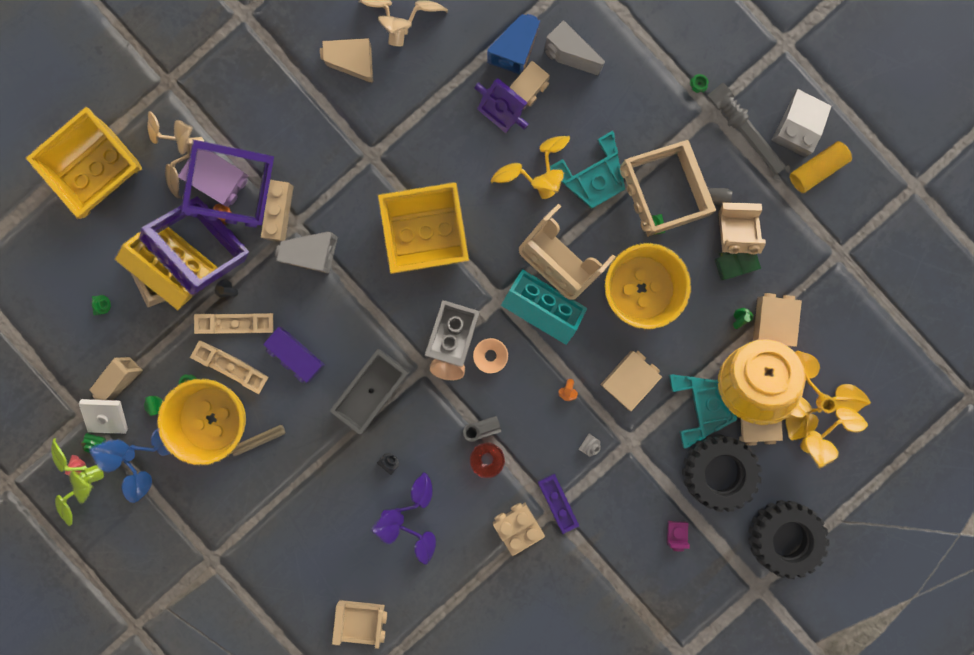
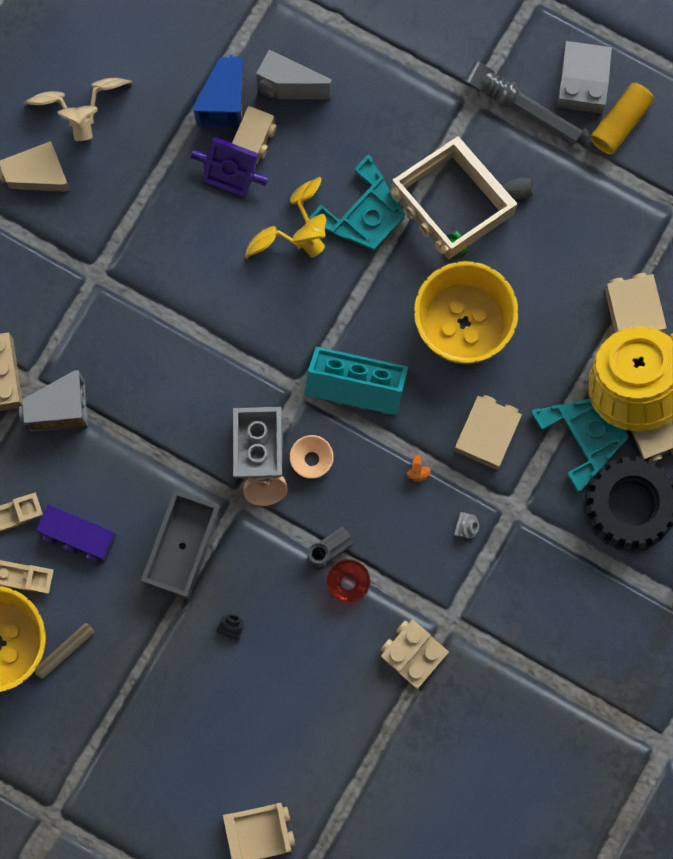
camera: 15 degrees left, 10 degrees down
dark purple plant [371,472,436,565] -> none
yellow container [378,182,469,274] -> none
tan windscreen [519,204,615,300] -> none
dark purple tile [537,473,579,534] -> none
magenta bracket [667,521,690,552] -> none
green plate [690,74,709,93] -> none
dark green brick [715,252,761,281] -> none
tan panel [718,203,766,254] -> none
green plate [733,308,753,329] -> none

